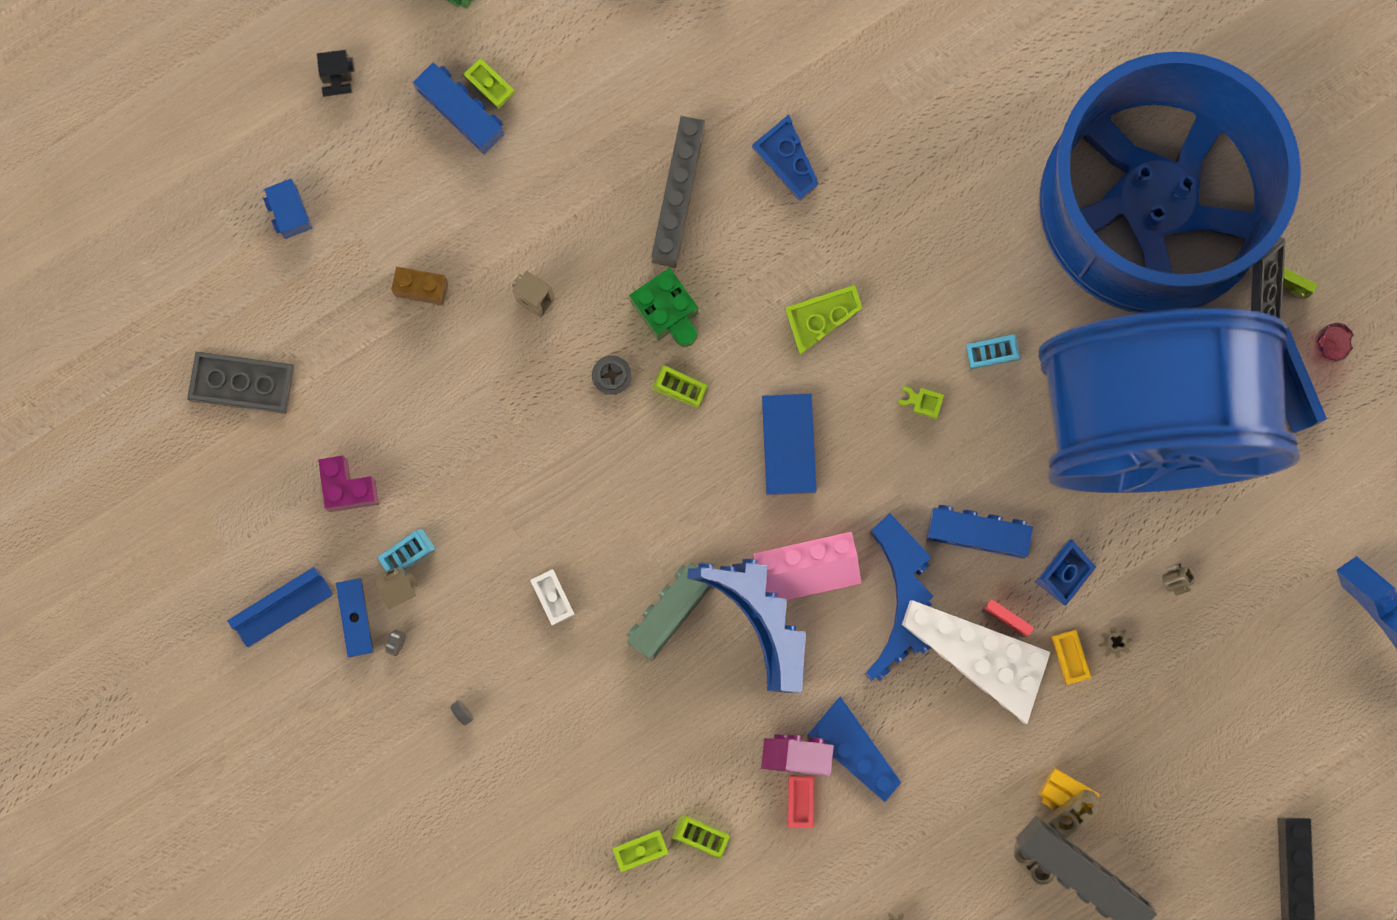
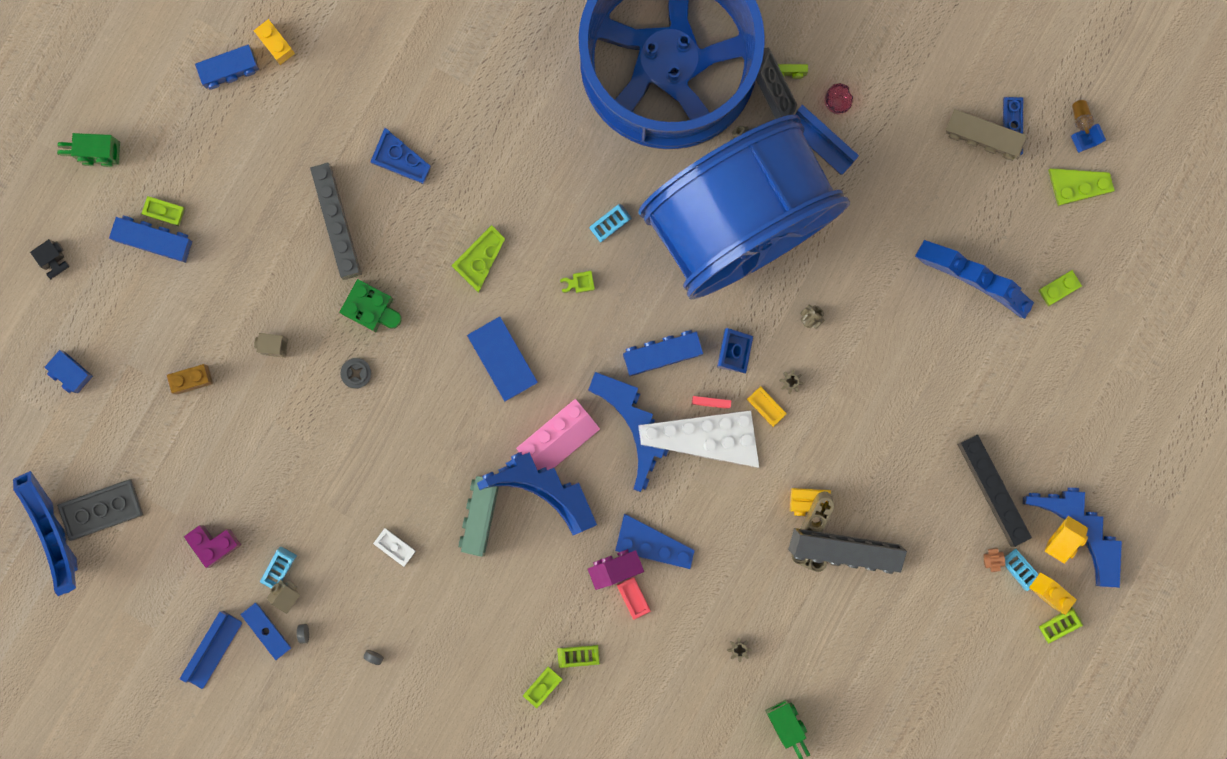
camera: 30 degrees left, 5 degrees up
lime slope [651,365,708,408] -> none
none -> blue arch [13,471,78,596]

